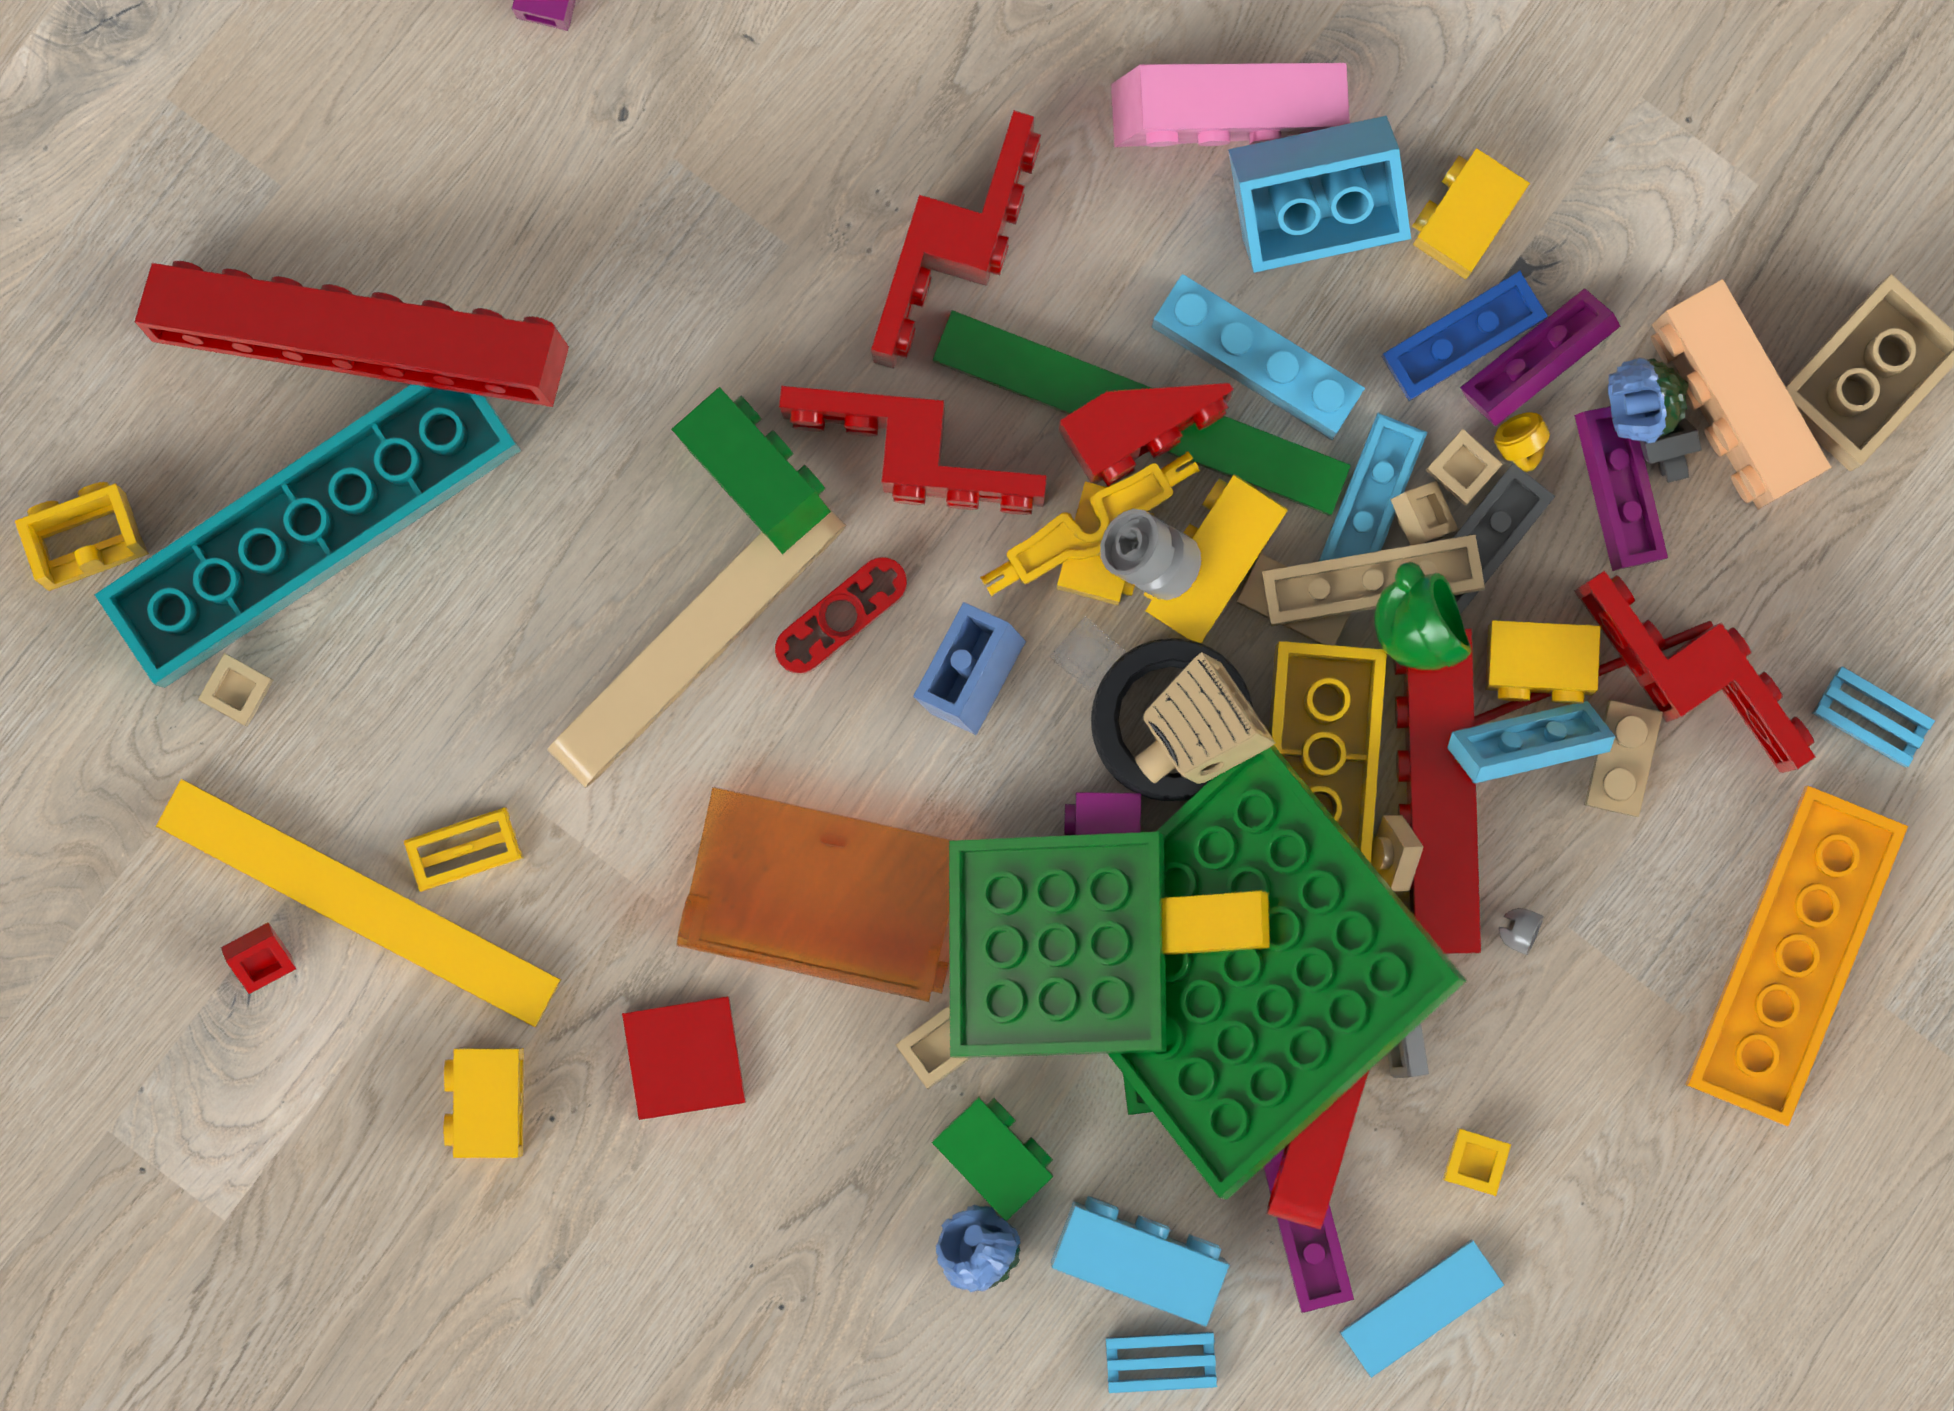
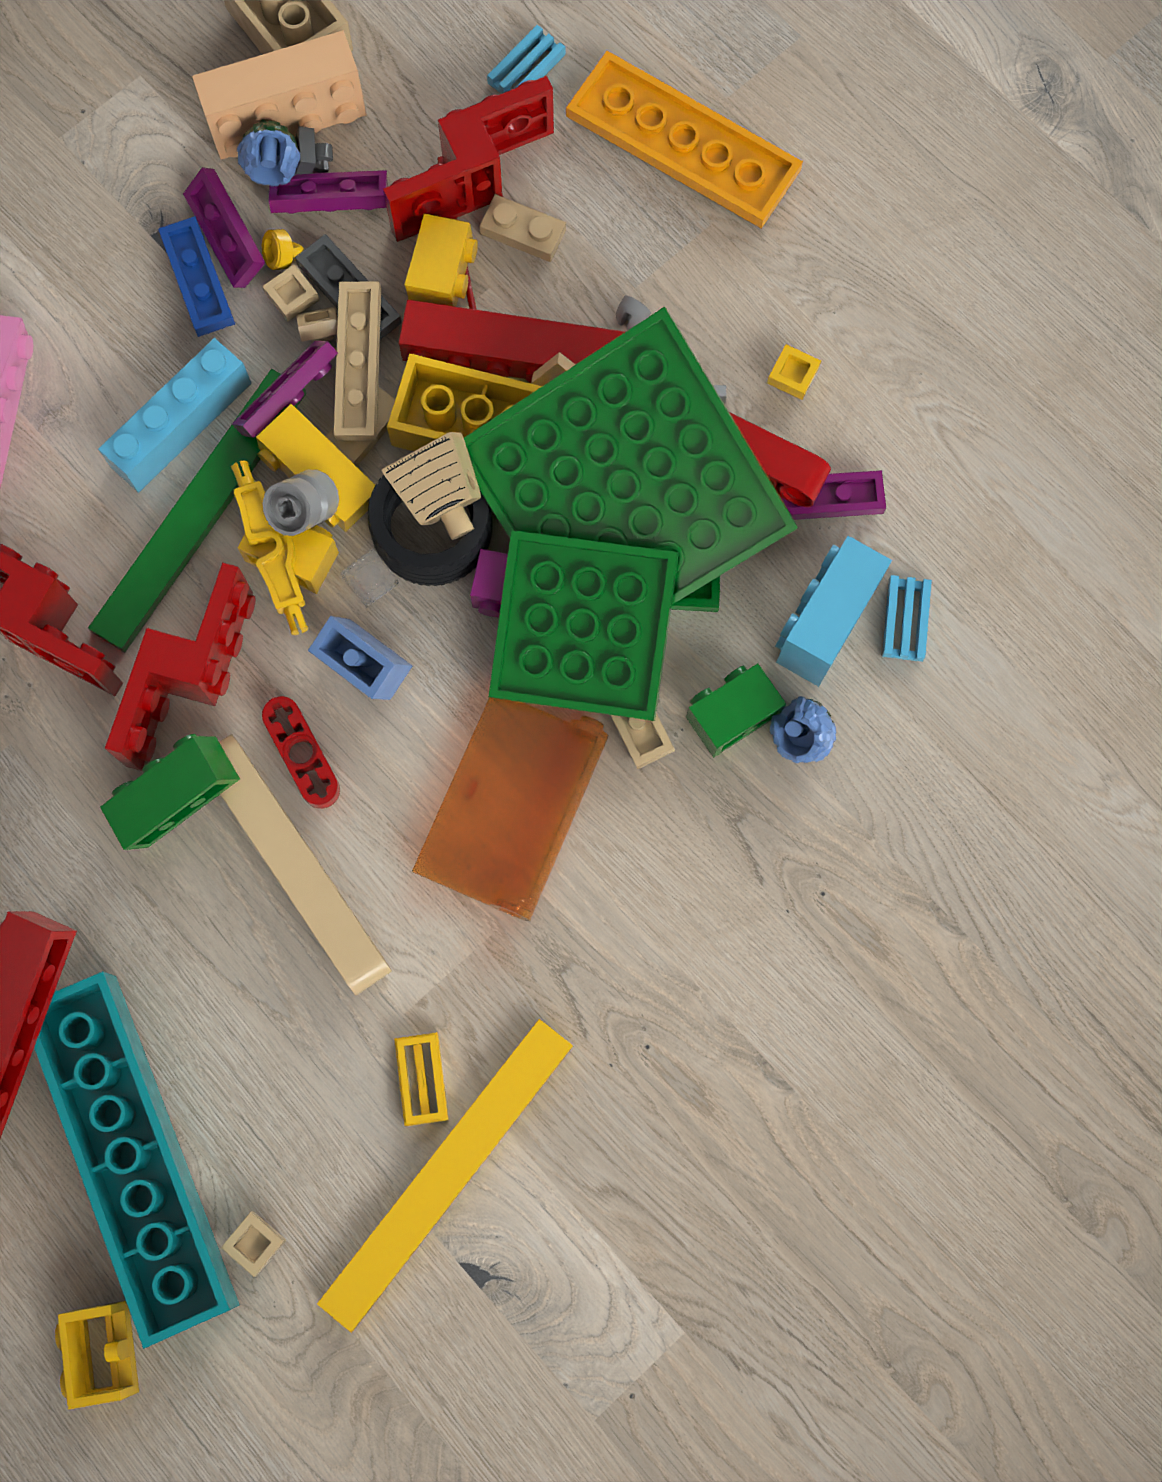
camera: 85 degrees left, 10 degrees down
red plate [221,922,296,994] -> none
yellow brick [443,1048,524,1158] -> none
red tile [622,996,746,1120] -> none
red slope [1059,383,1234,487] -> none
yellow tile [1162,891,1270,955] -> none
medium azure brick [1228,115,1411,273] -> none
medium azure tile [1318,413,1428,562] -> none
medium azure tile [1339,1240,1504,1378] -> none
green piece [1374,561,1472,670] -> none
yellow brick [1412,148,1530,279] -> none
medium azure plate [1447,701,1615,784] -> none
none -> magenta plate [232,341,338,438]

